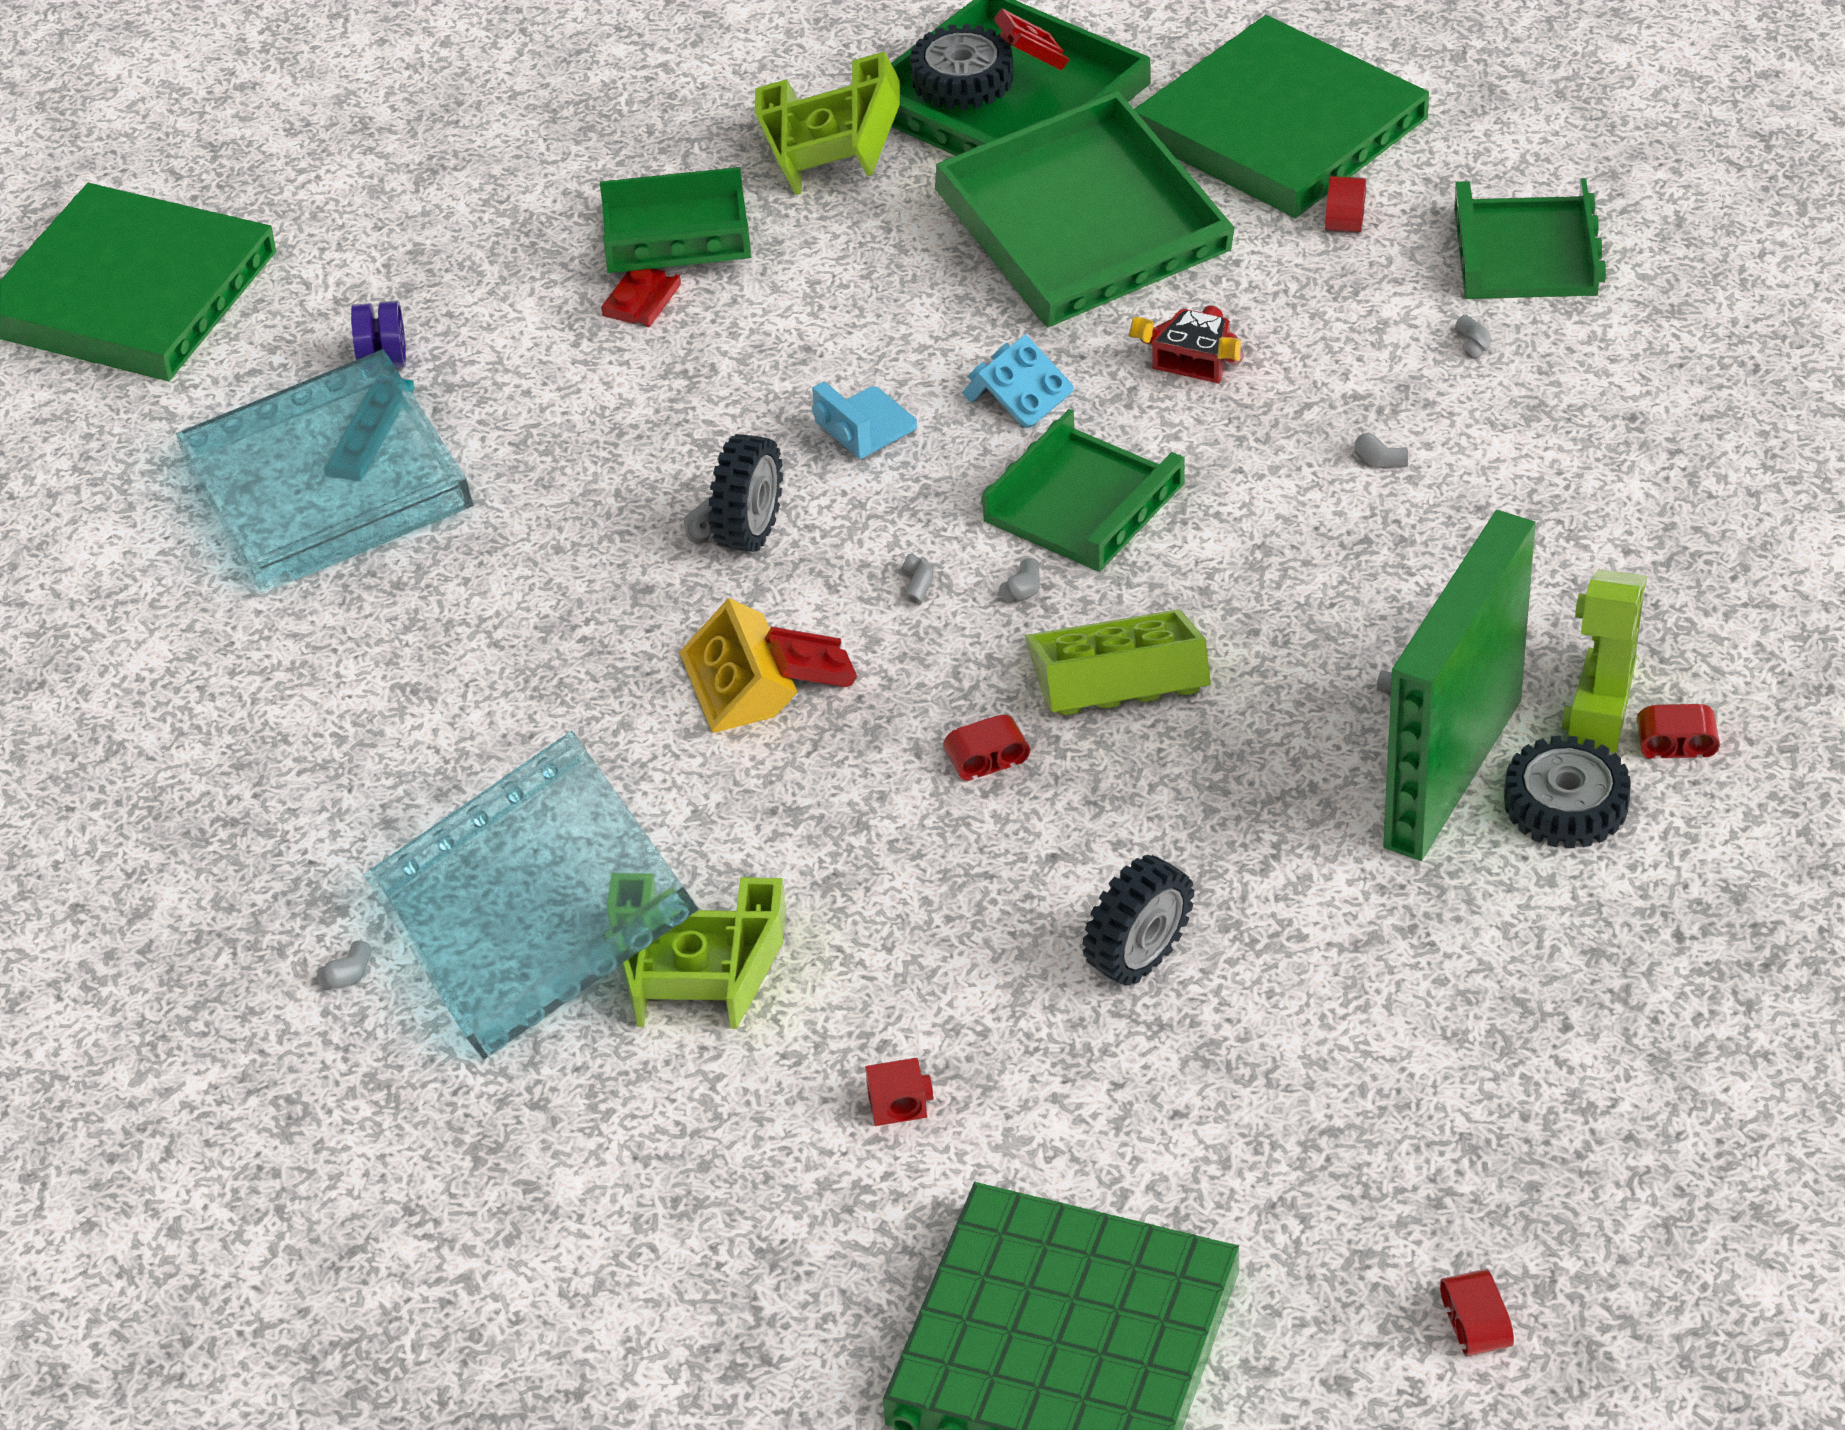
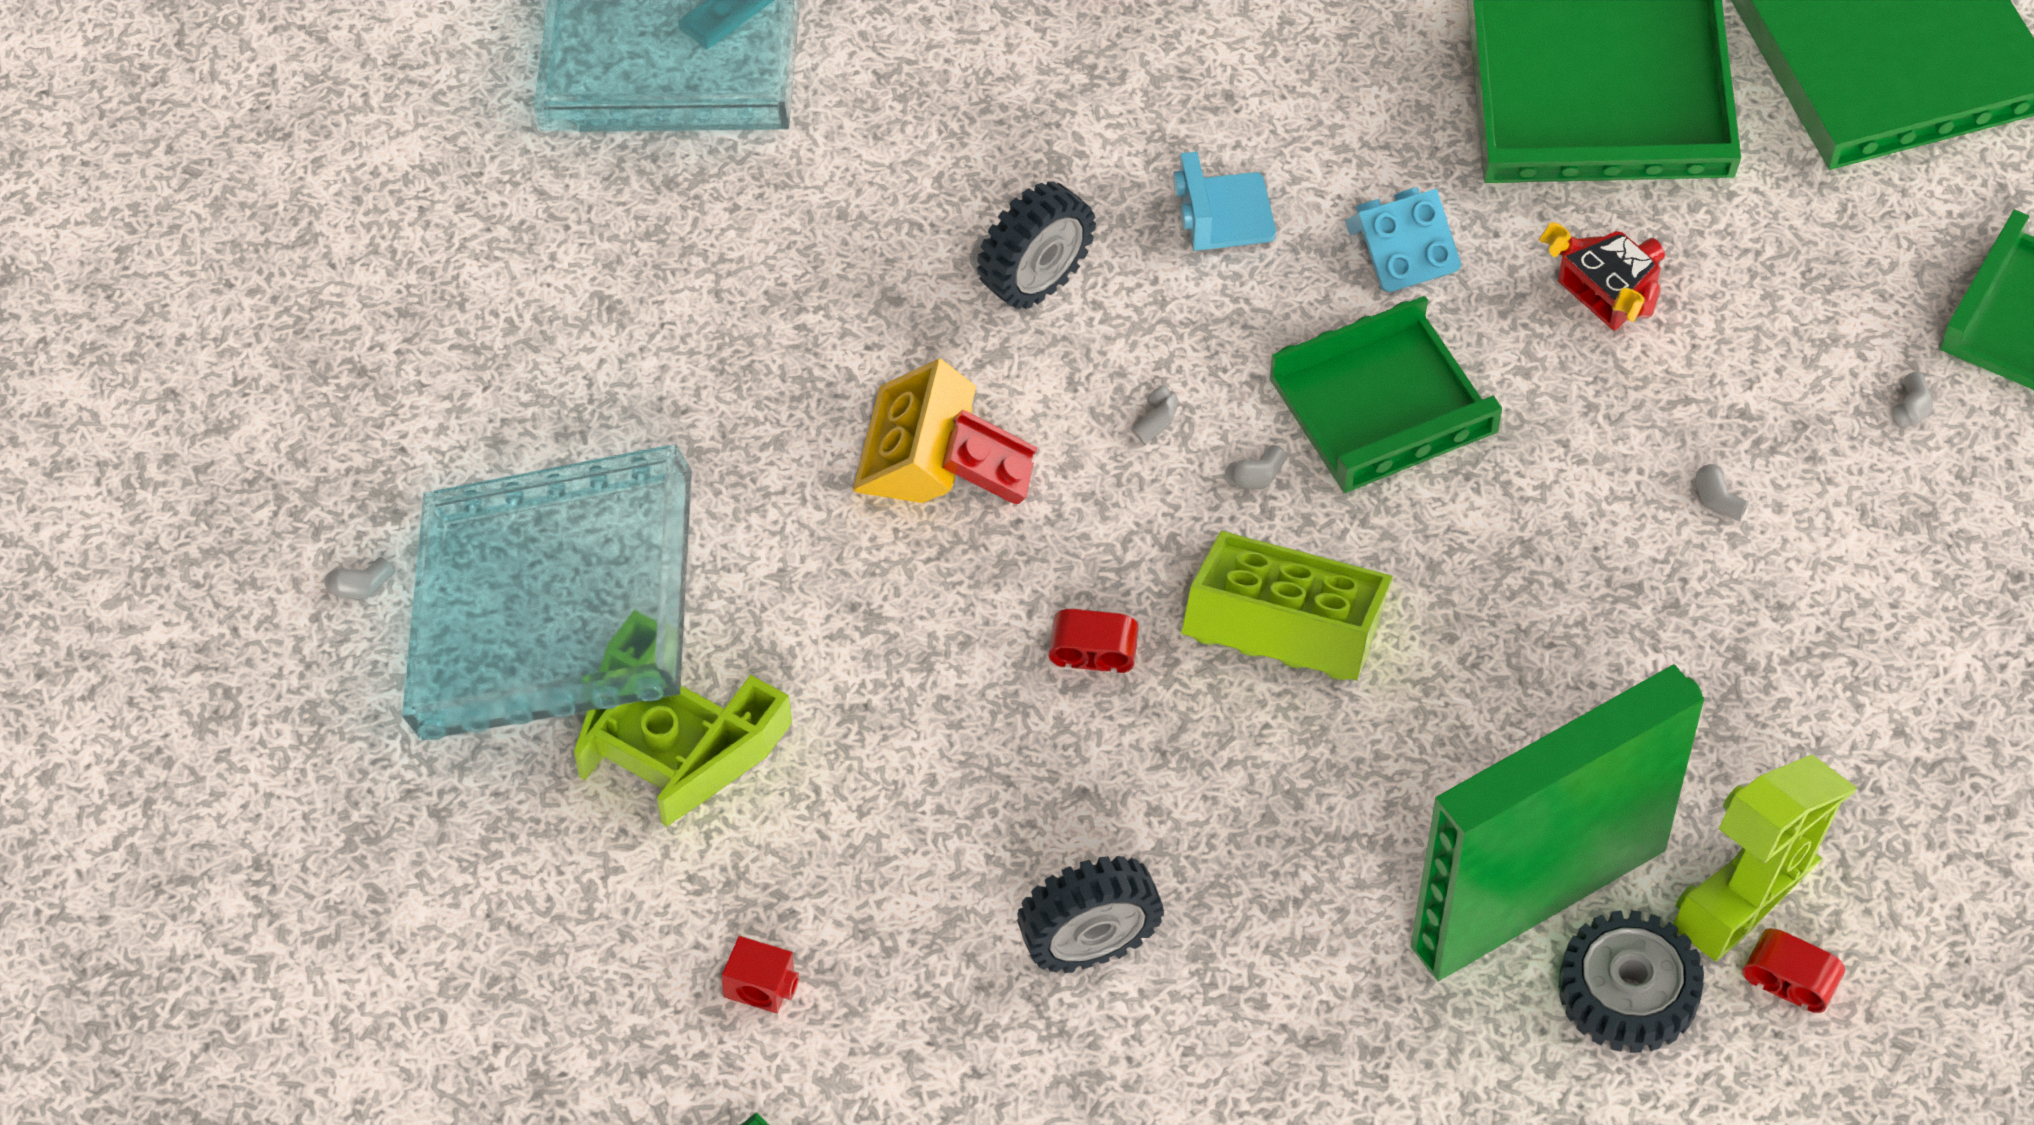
camera: 25 degrees right, 10 degrees up
red beam [1325,176,1366,232] -> none

